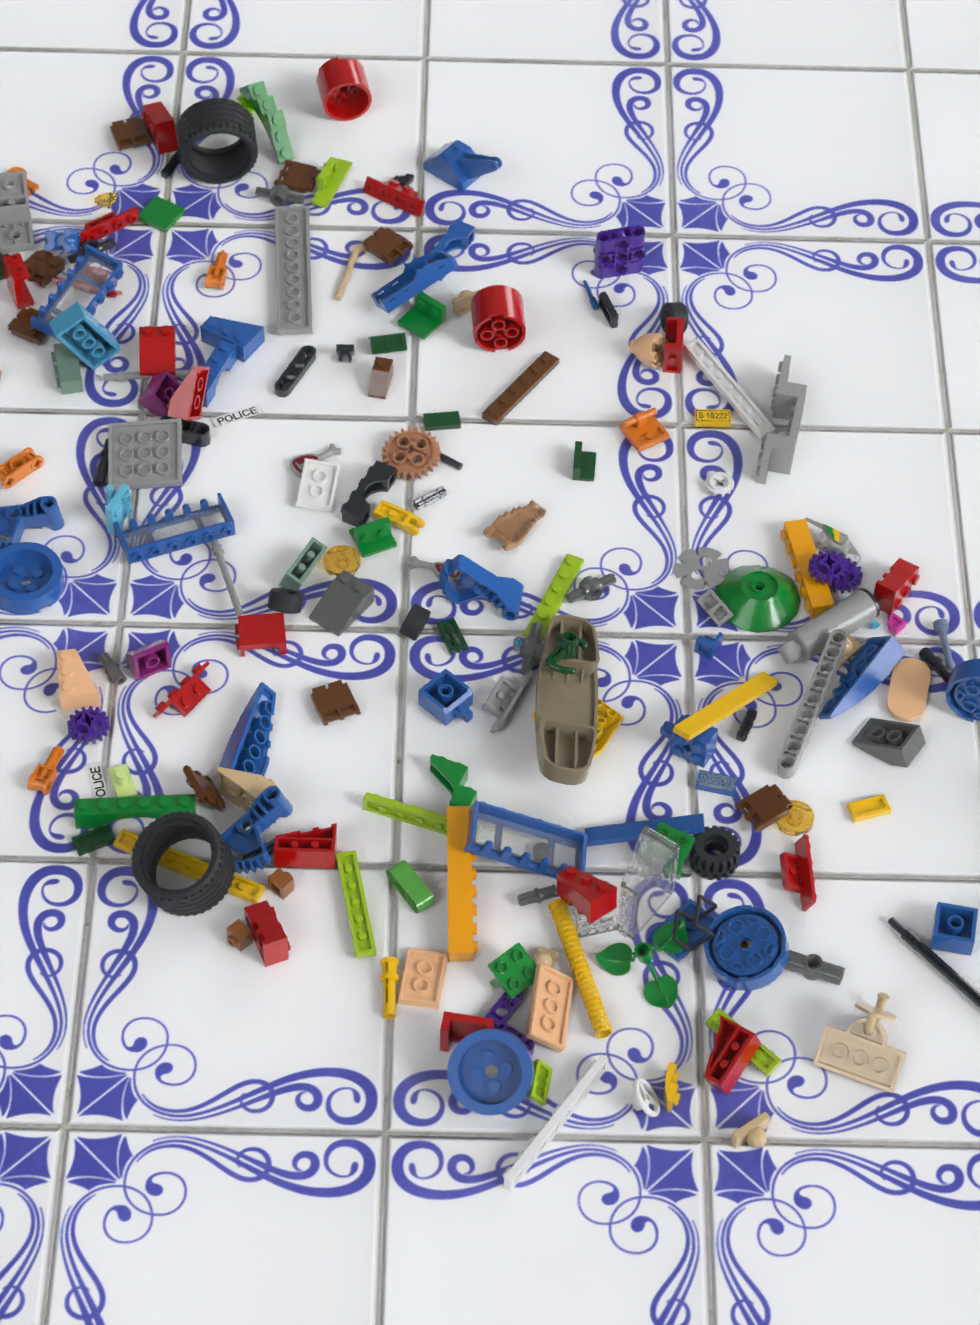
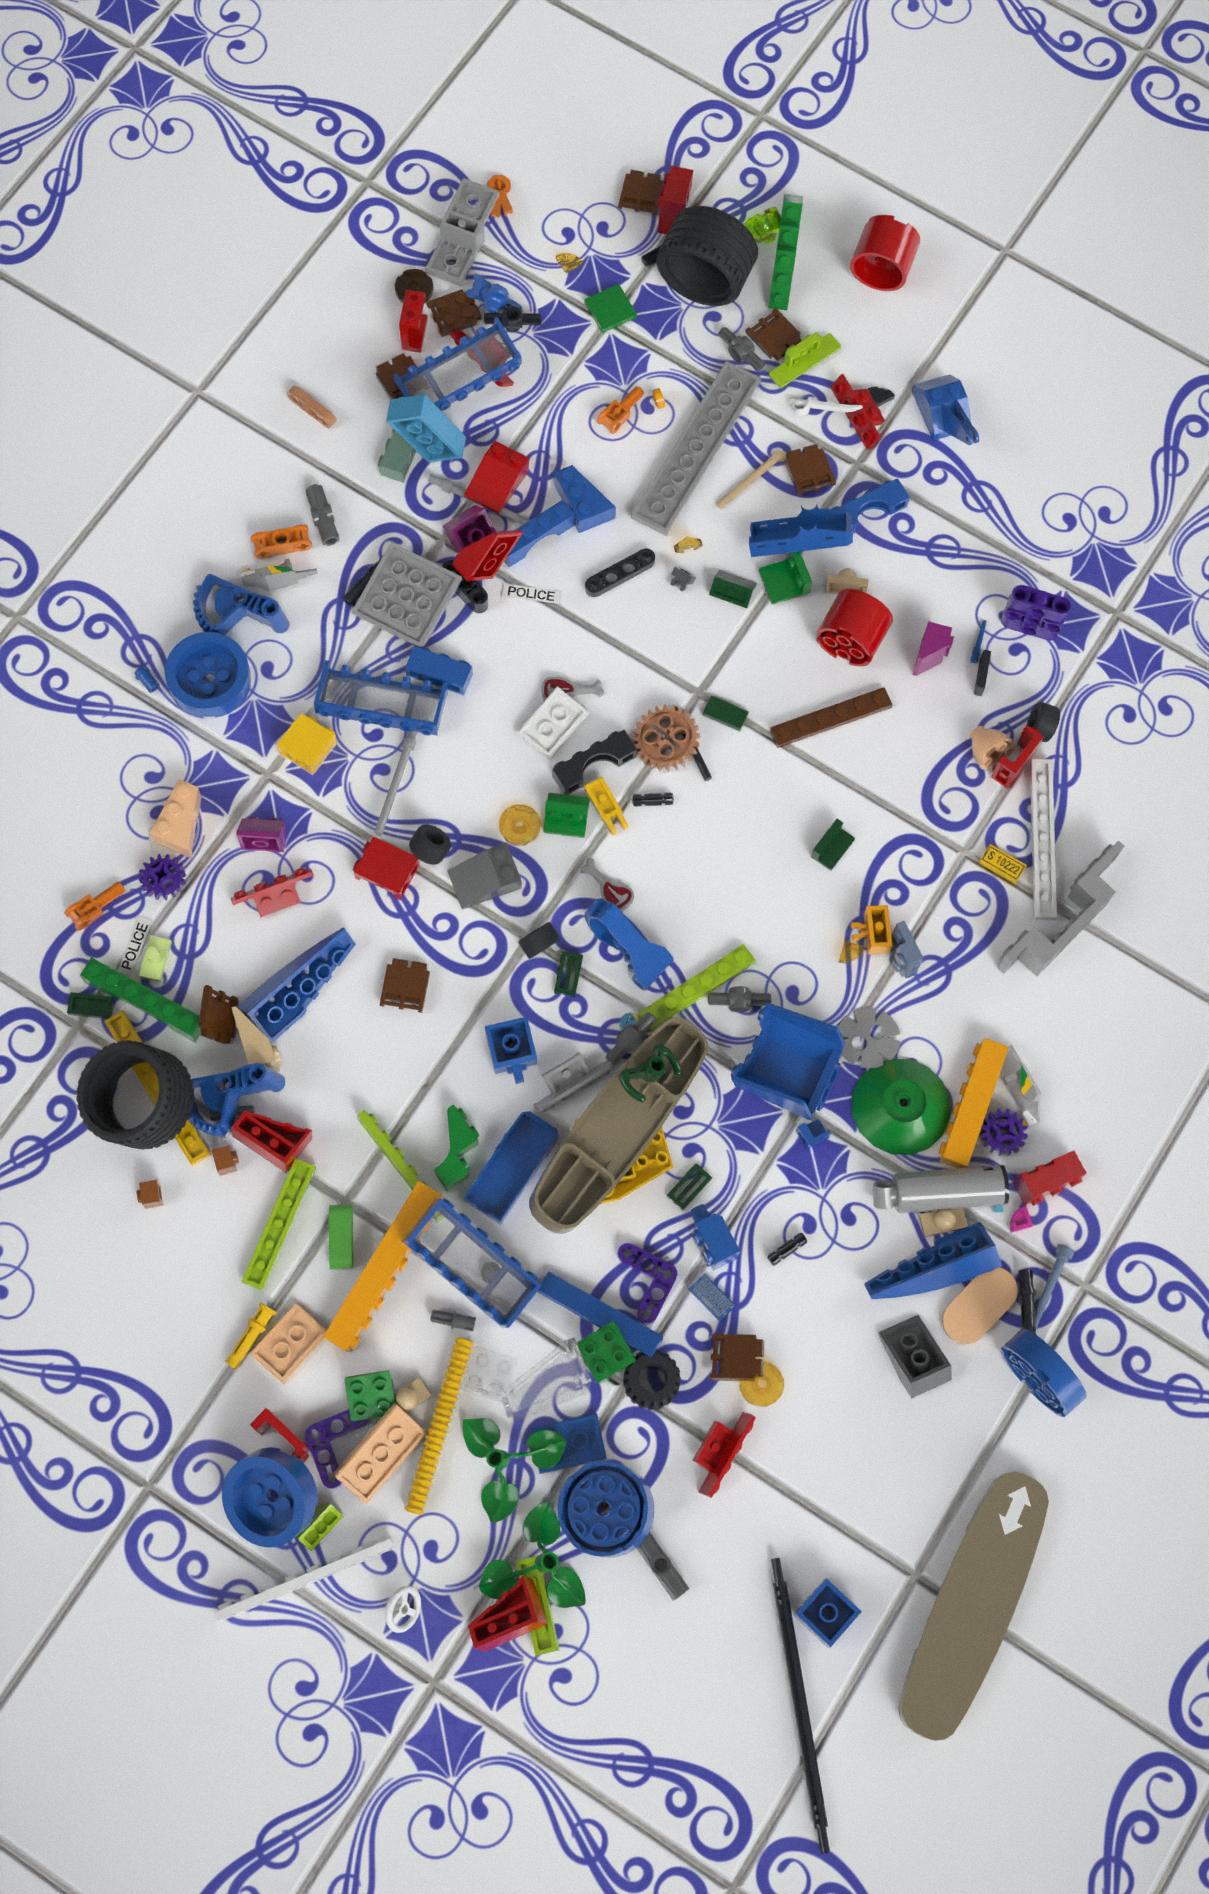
camera: 30 degrees right, 20 degrees up
red bracket [80,207,138,247] -> none
dark grey axle [98,652,127,685] -> none
medium azure plate [105,483,133,535] -> none
red wedge [244,900,291,967] -> none
sand green brick [279,537,328,591] -> none
slope [368,357,393,399] -> none
medium nougat animal [483,500,546,551] -> none
red wedge [557,866,617,924] -> none
orange plate [619,407,669,452] -> none
yellow slope [664,1062,681,1112] -> none
black piece [672,894,718,951] -> none
yellow tile [673,671,778,741] -> none
light grey slope [696,589,734,627] -> none
white gear [705,472,734,496] -> none
tan tile [730,1112,770,1149] -> none
light grey beam [777,629,847,779] -> none
dark purple gear [808,549,850,586] -> none
tan plate [813,992,907,1093] -> none
yellow tile [846,794,891,823] -> none
none -> light grey animal [241,559,318,592]
none -> yellow piece [276,713,337,775]
none -> dark grey piece [305,484,339,546]
none -> blue brick [405,646,473,695]
none -> blue piece [463,1111,559,1225]
none -> green plant [478,1502,586,1608]
none -> dark purple beam [617,1243,678,1325]
none -> light orange tile [652,388,666,409]
none -> dark green tile [666,1163,713,1211]
none -> clear yellow tile [673,536,703,553]
none -> blue windscreen [731,1002,845,1120]
none -> white sword [789,396,863,417]
none -> clear yellow tile [838,941,865,963]
none -> light orange brick [851,905,893,955]
none -> sand blue plate [891,921,924,978]
none -> magenta slope [913,621,954,676]

